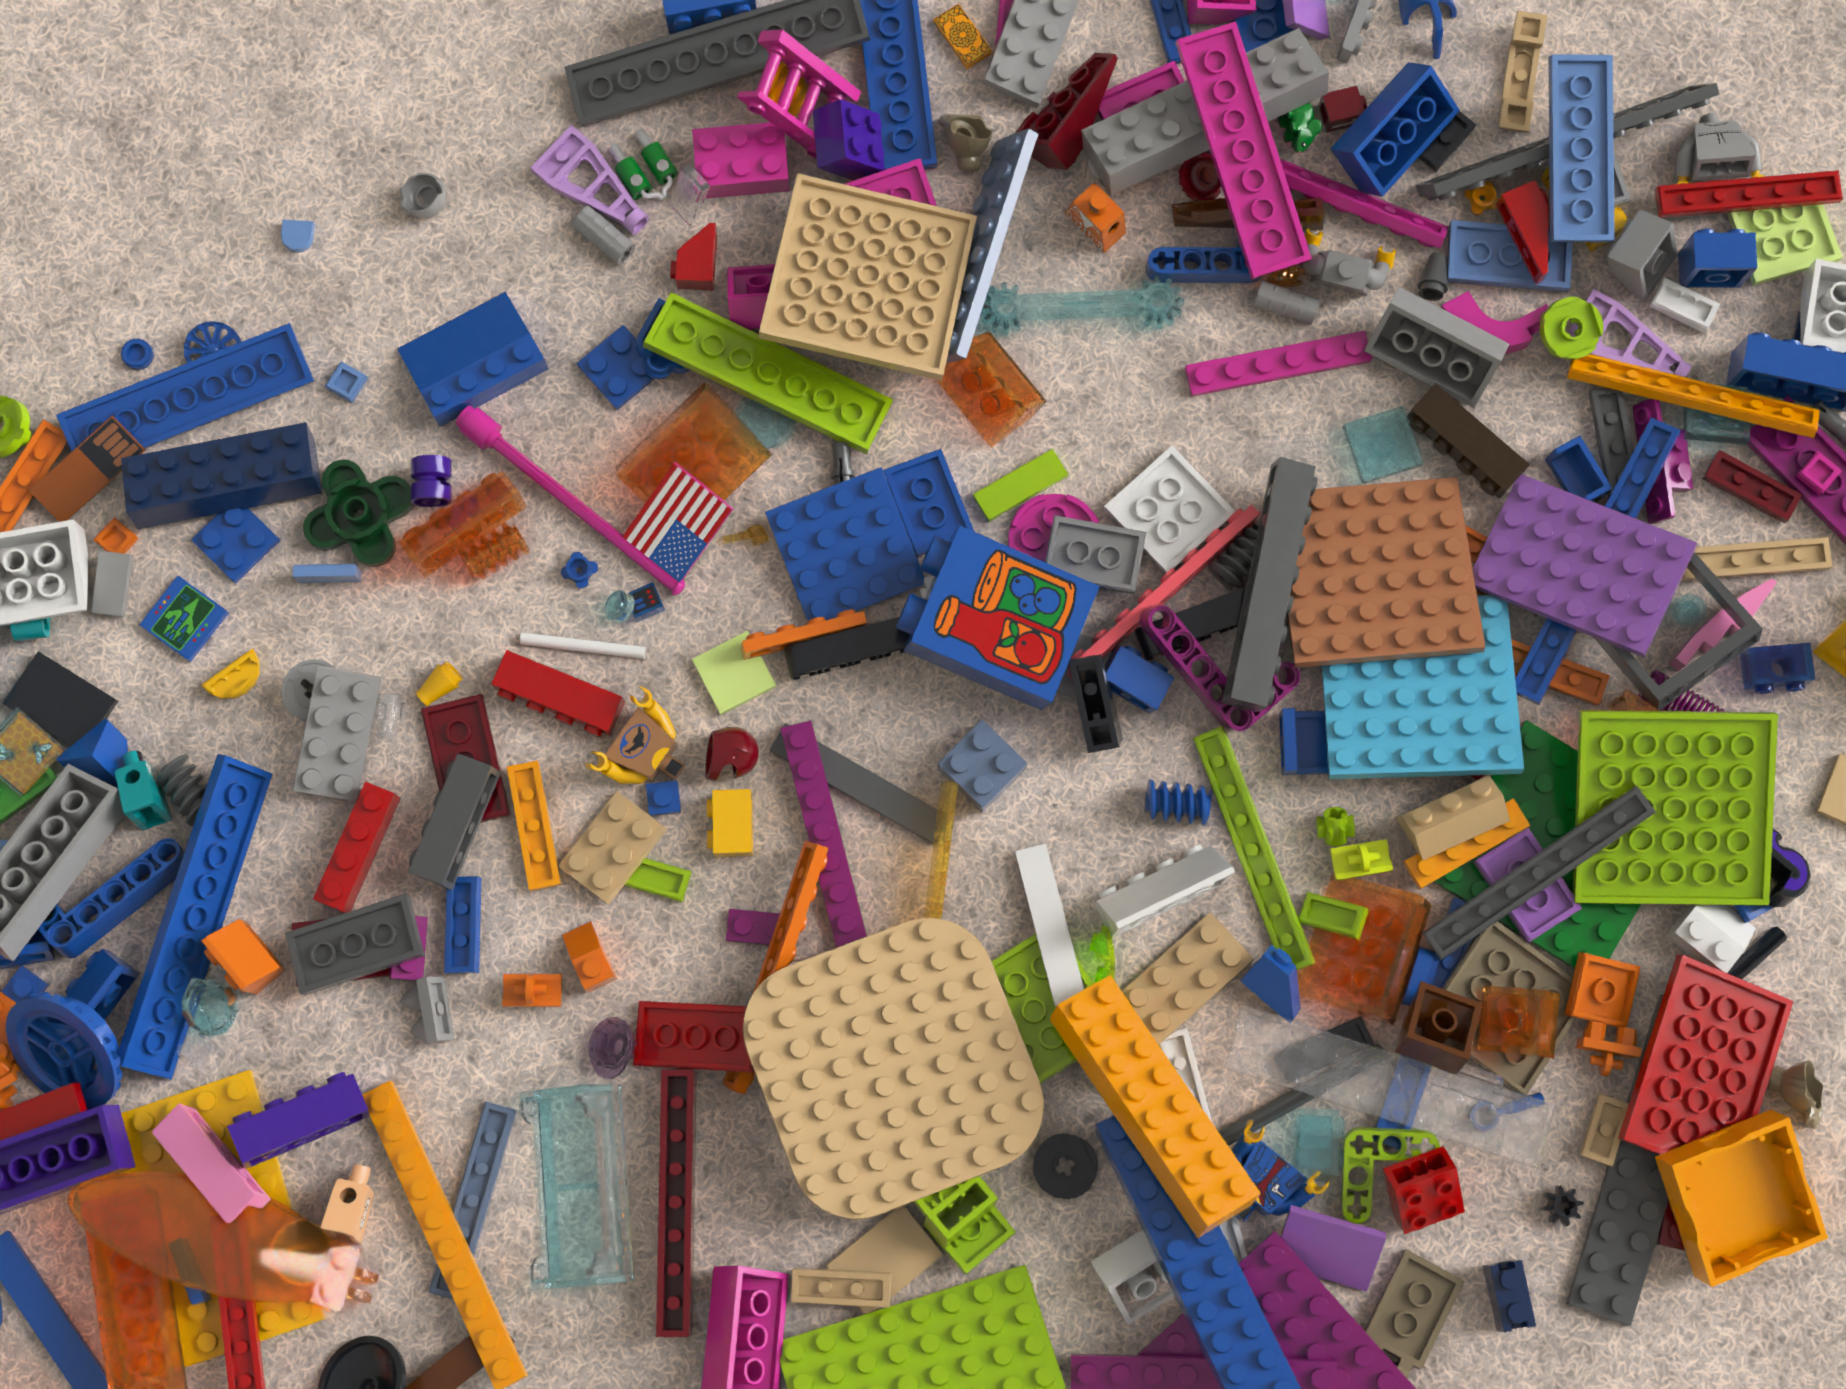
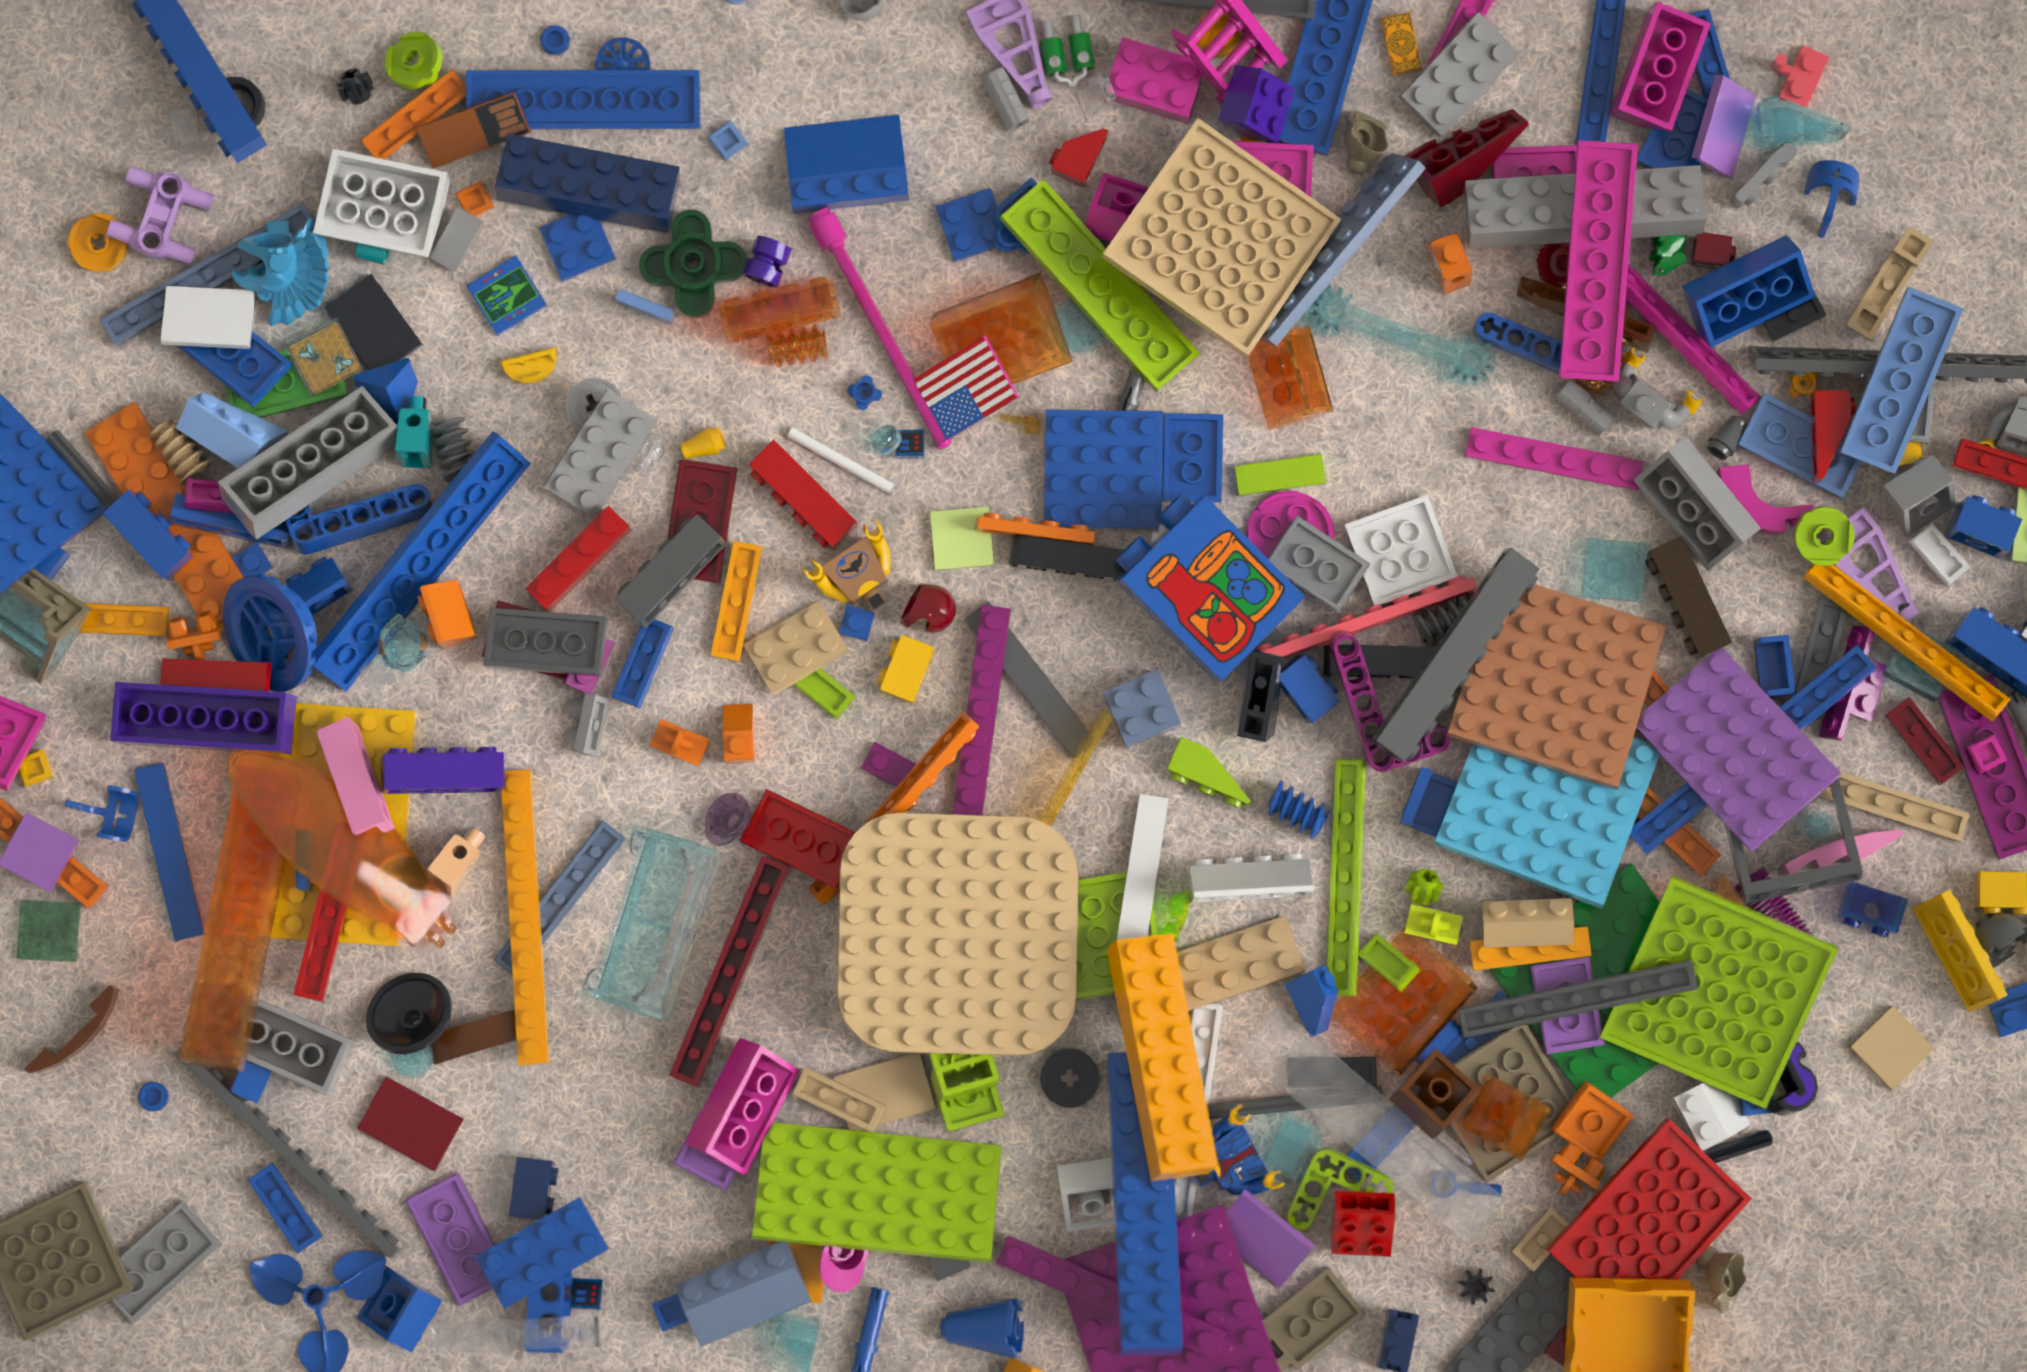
camera: 25 degrees right, 5 degrees up
none -> lime slope [1167,736,1250,809]

